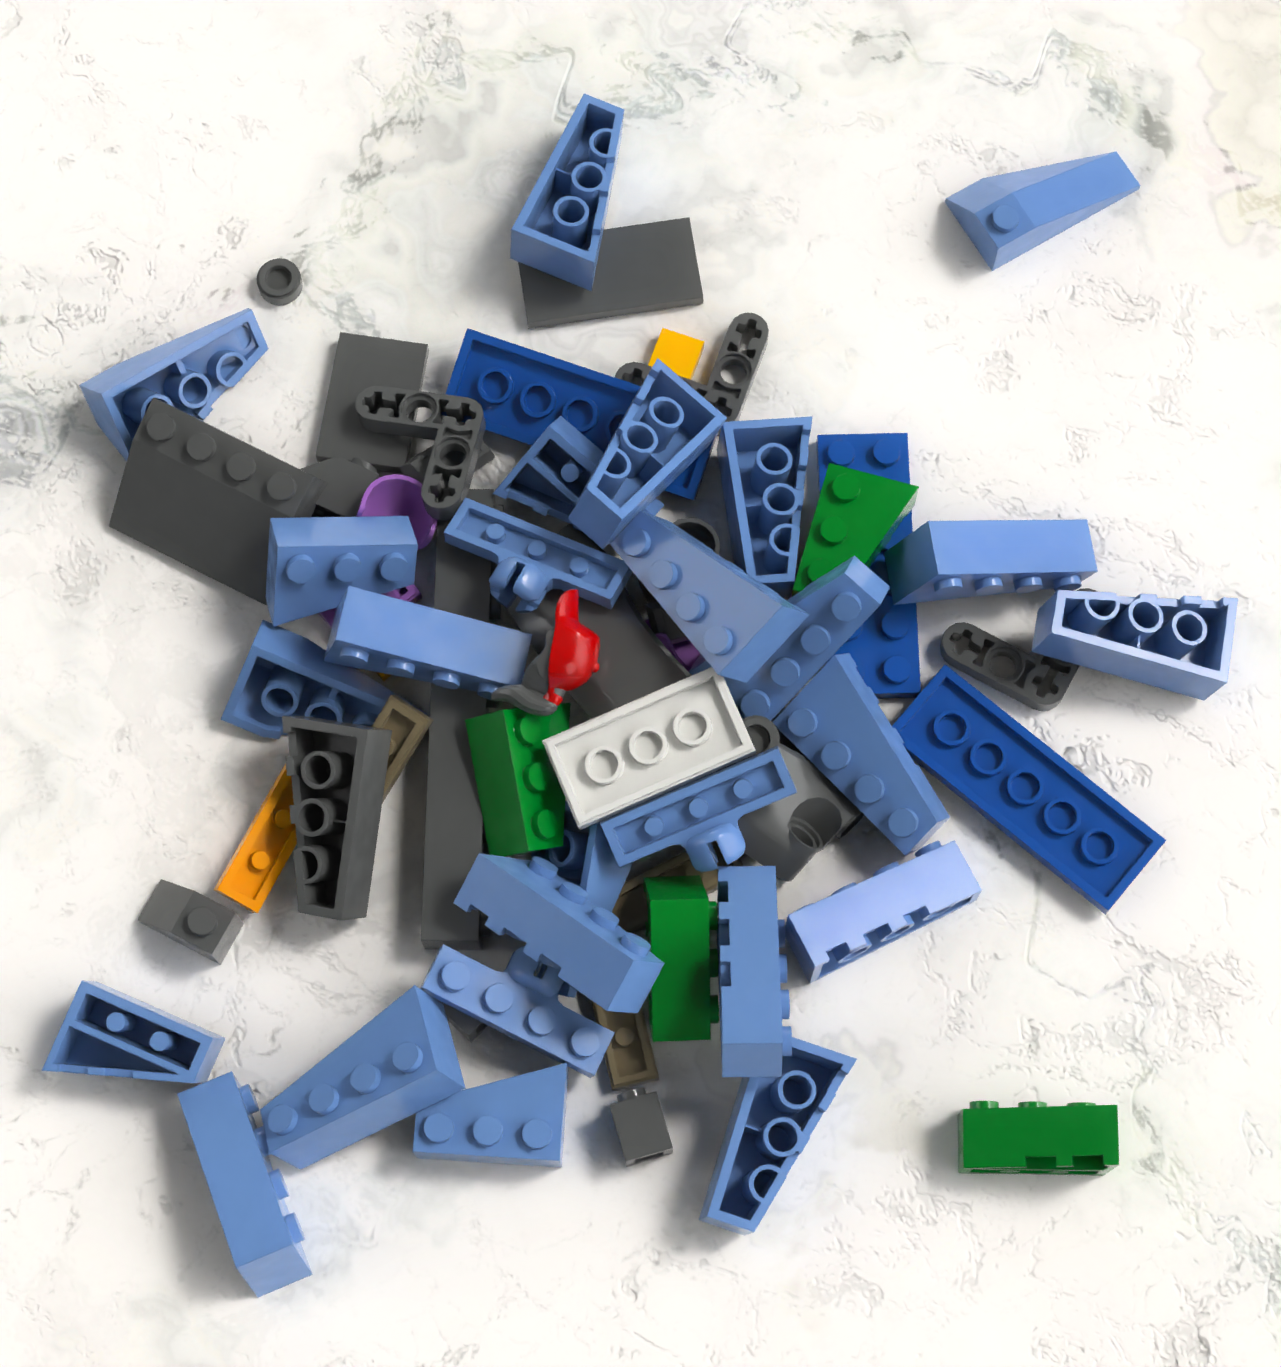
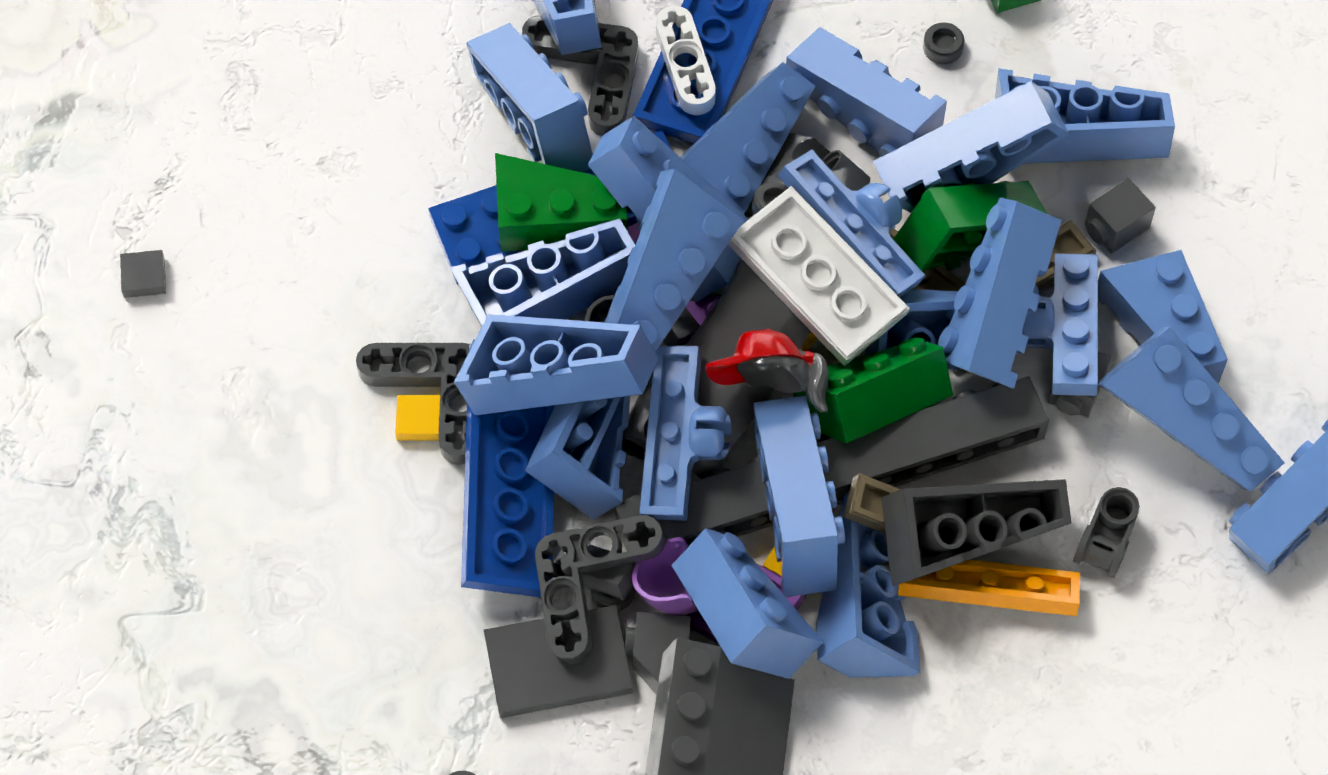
camera: 110 degrees left, 10 degrees down
medium blue wedge [42,980,226,1083] -> none
dark grey slope [138,879,244,965] -> none
medium blue wedge [510,94,624,291] -> none
dark grey tile [518,217,703,329] -> none
medium blue wedge [945,151,1141,271] -> none
none -> dark grey tile [120,250,166,298]
none -> white beam [656,6,716,115]
none -> dark grey tile [923,22,965,64]
none -> dark grey piece [1073,487,1140,578]

